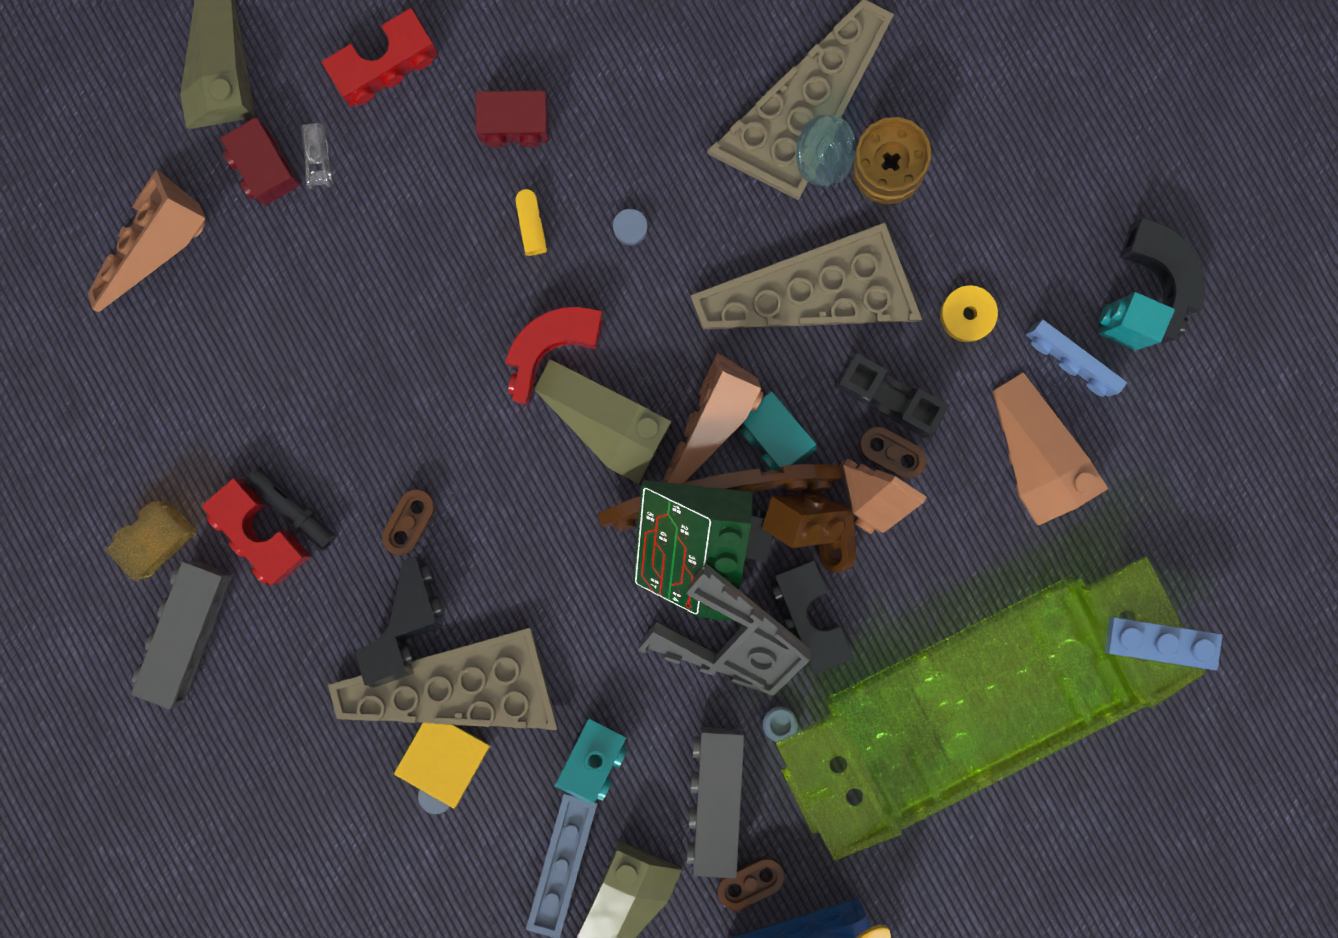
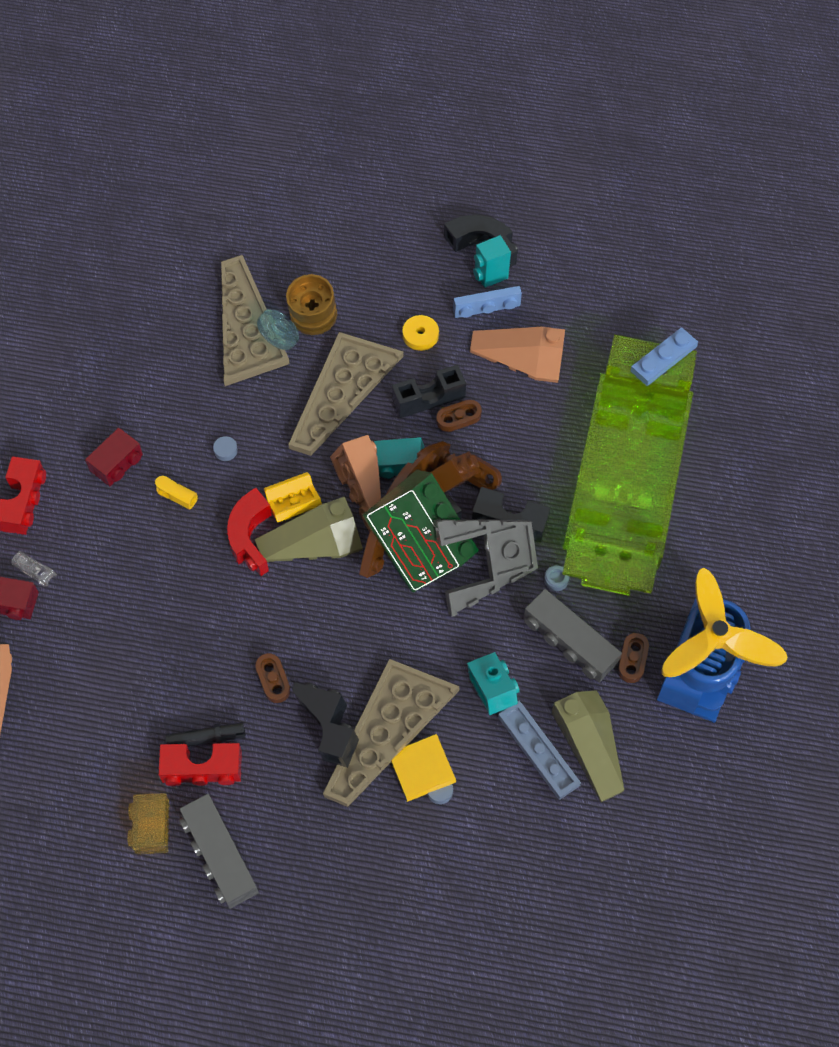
camera: 55 degrees left, 25 degrees down
nougat wedge [840,459,927,534] -> none
none -> yellow bracket [264,472,322,522]

